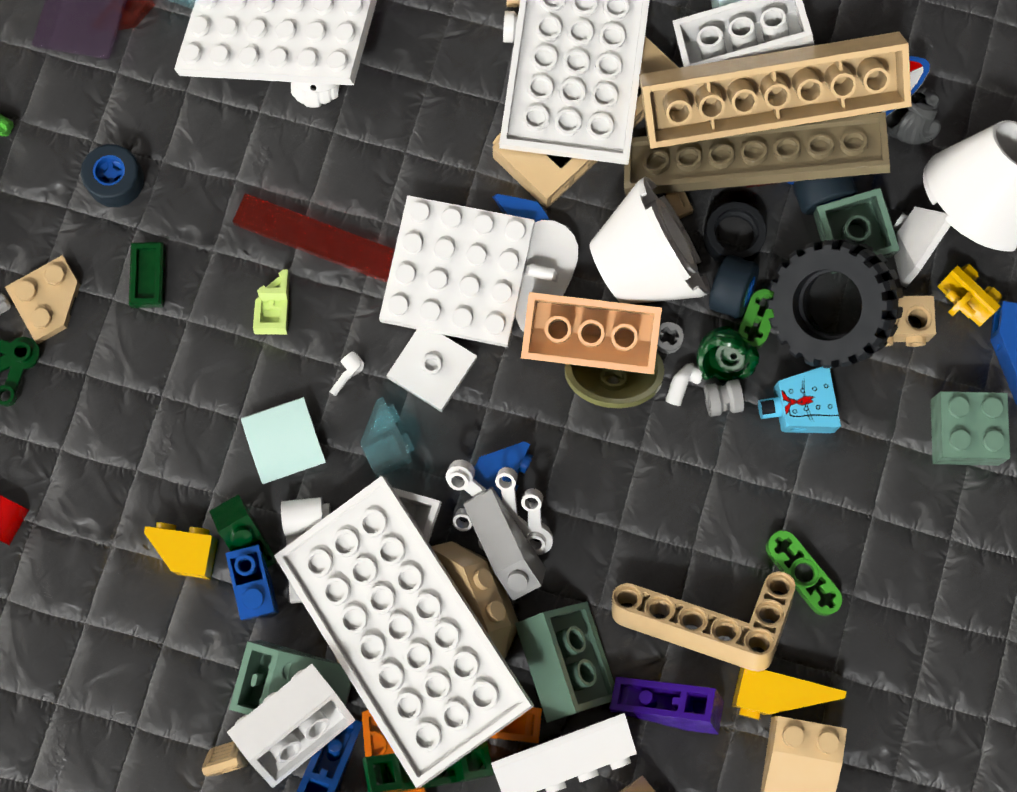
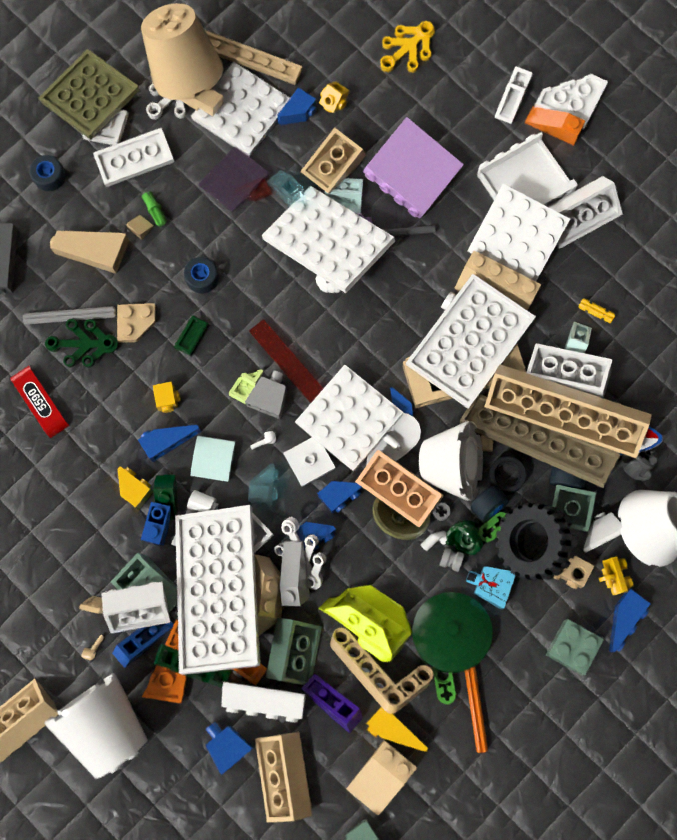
camera: 35 degrees right, 0 degrees up
none -> blue slope [138,425,202,462]
none -> yellow brick [153,382,180,413]
none -> light grey torso [245,371,287,419]
none -> blue slope [317,481,362,514]
none -> neon yellow slope [318,585,412,662]
none -> dark green dish [412,592,493,673]
none -> orange axle [465,667,488,753]

